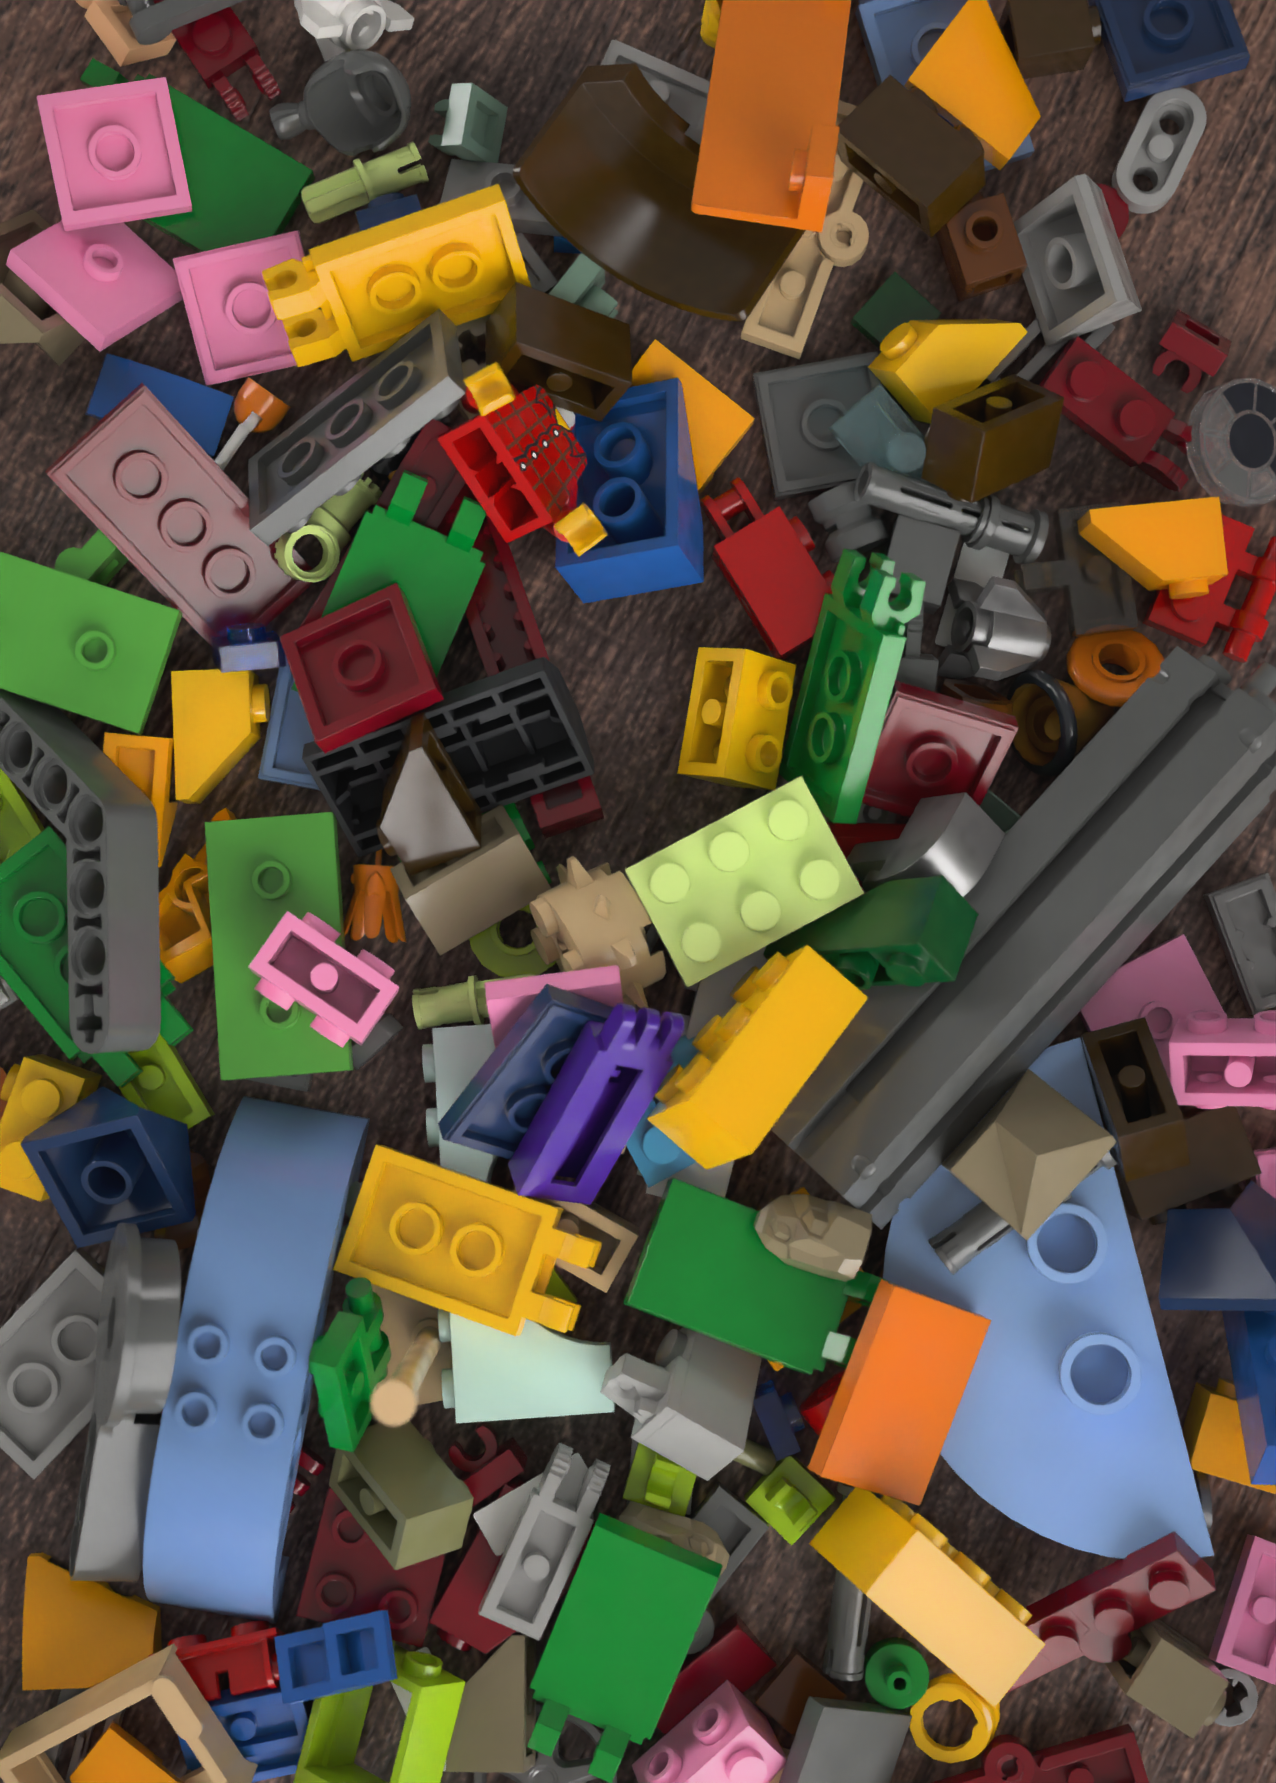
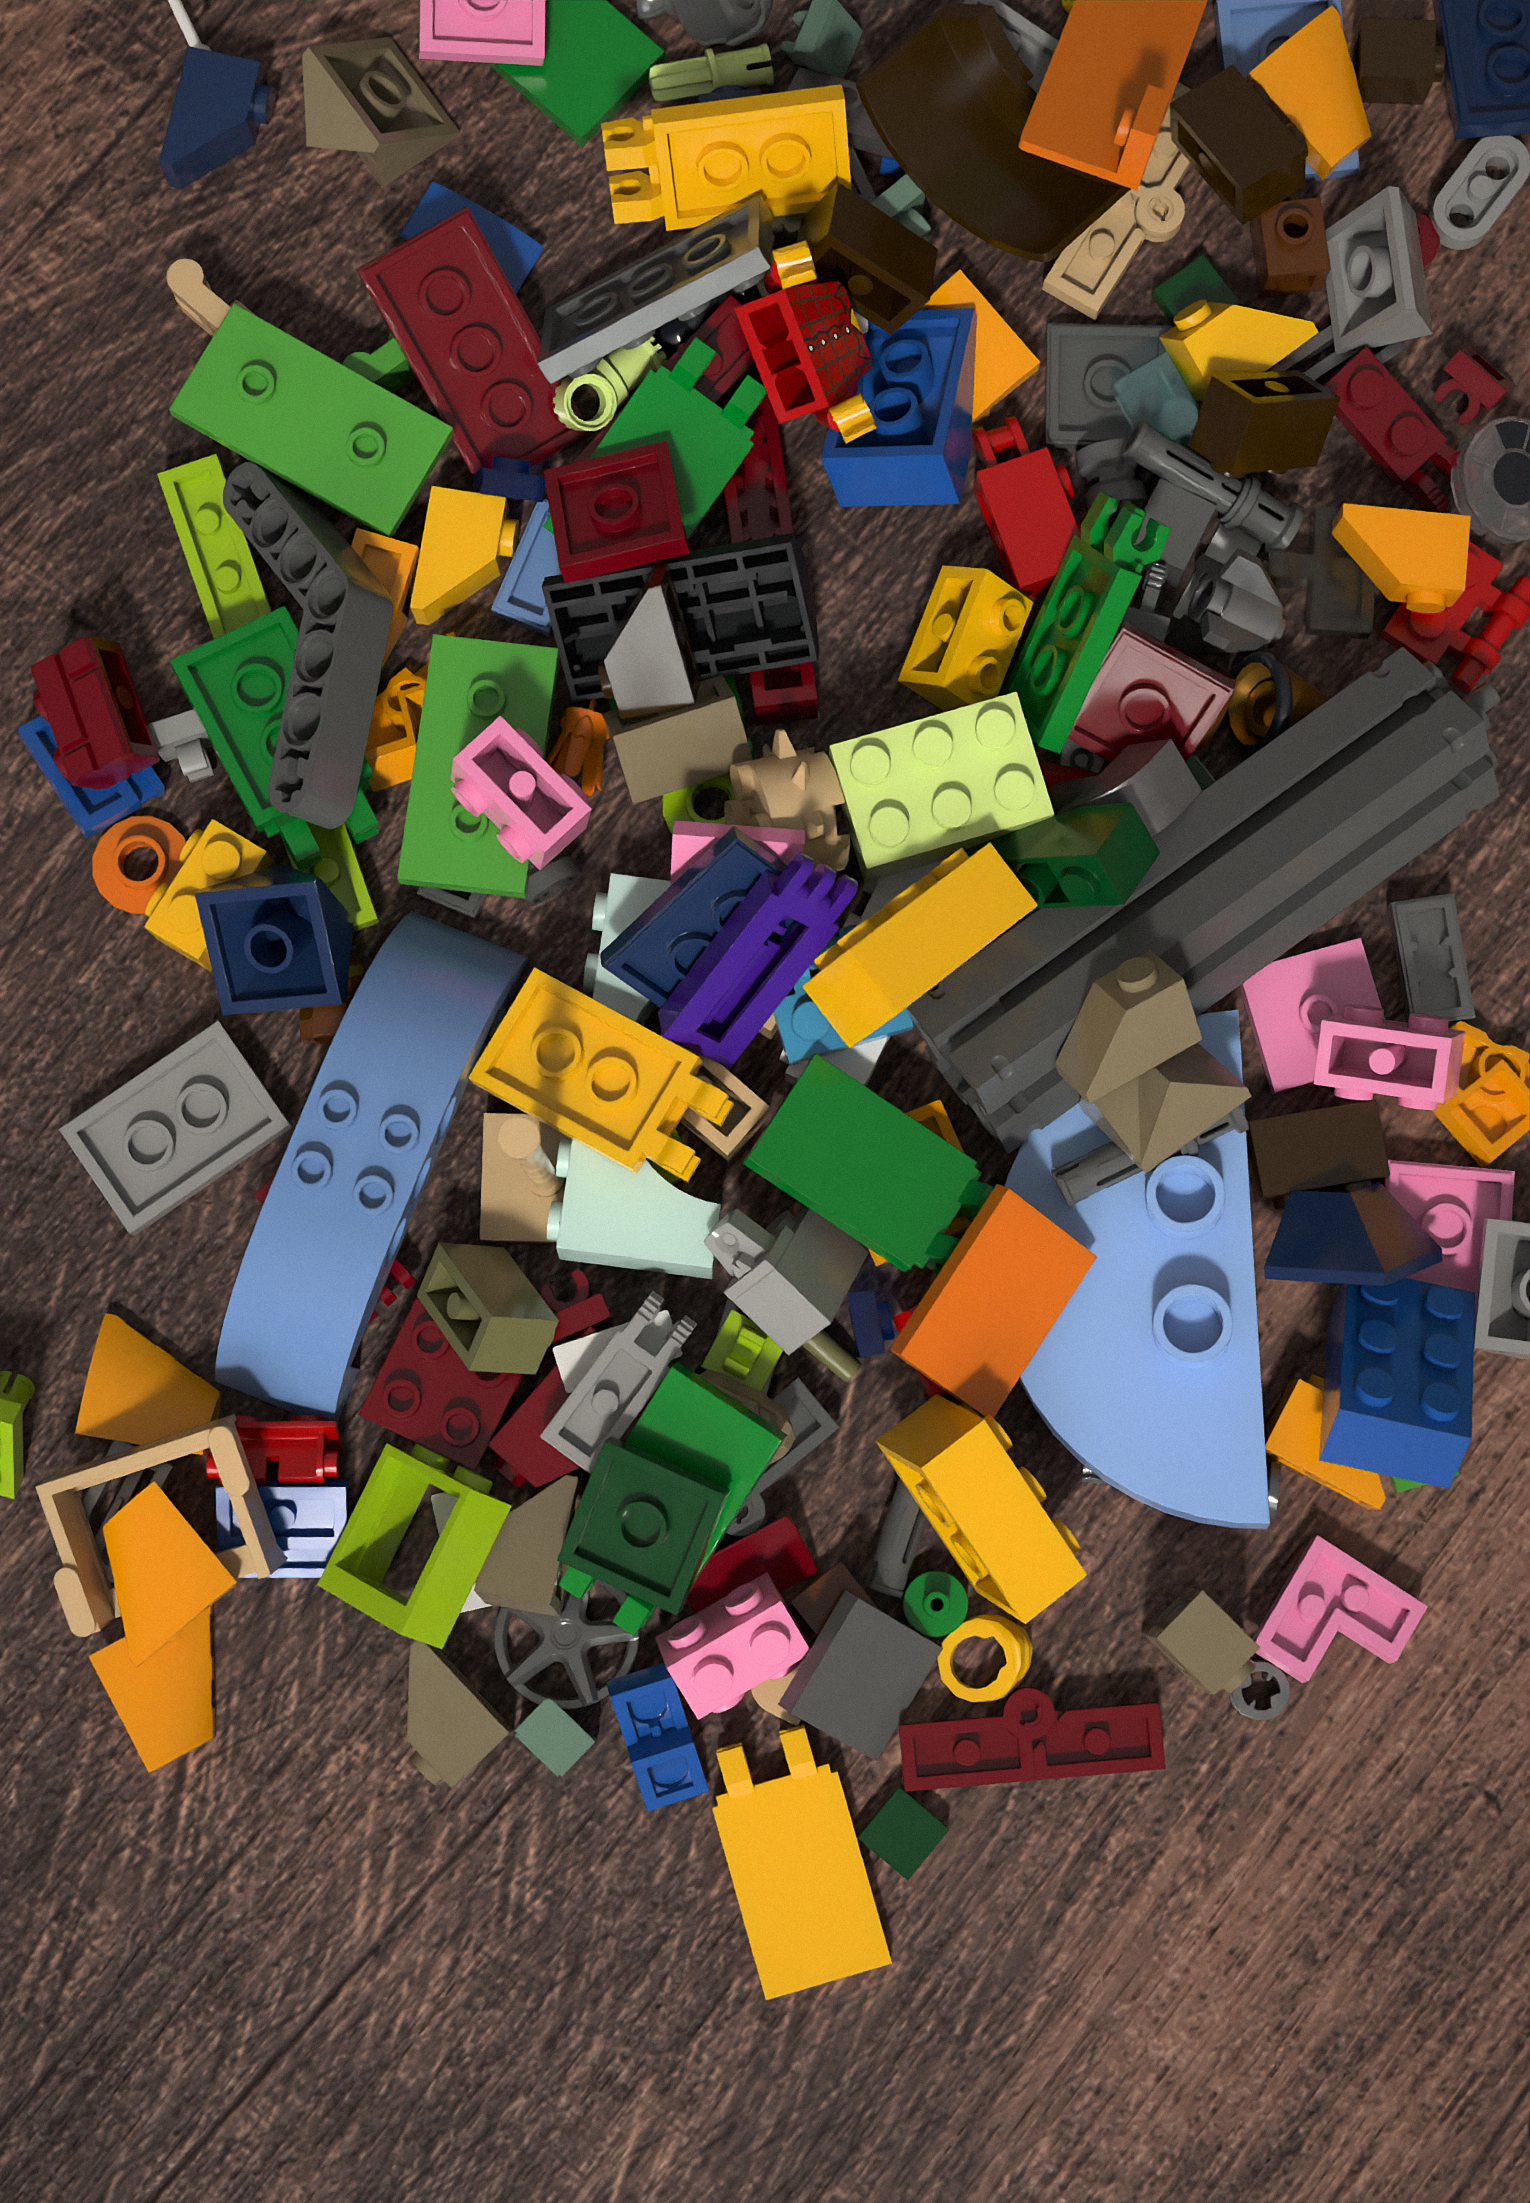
camera: 10 degrees right, 5 degrees down
bright pink plate [6,221,183,352] -> none
dark grey beam [69,1223,181,1582] -> none
bright pink plate [173,230,305,386] -> none
orange hinge [214,377,291,470] -> none
blue slope [274,1610,398,1704] -> none
green plate [308,1277,392,1453] -> none
yellowish green axle [412,973,535,1030] -> none
lime tile [744,1450,836,1545] -> none
dark tan rock [753,1194,872,1282] -> none
dark red hinge [1007,1531,1216,1693] -> none
orange piece [1066,625,1165,707] -> none
dark brown brick [1081,1017,1190,1182] -> none
none -> dark green plate [557,1436,731,1615]
none -> dark tan slope [1055,950,1203,1104]

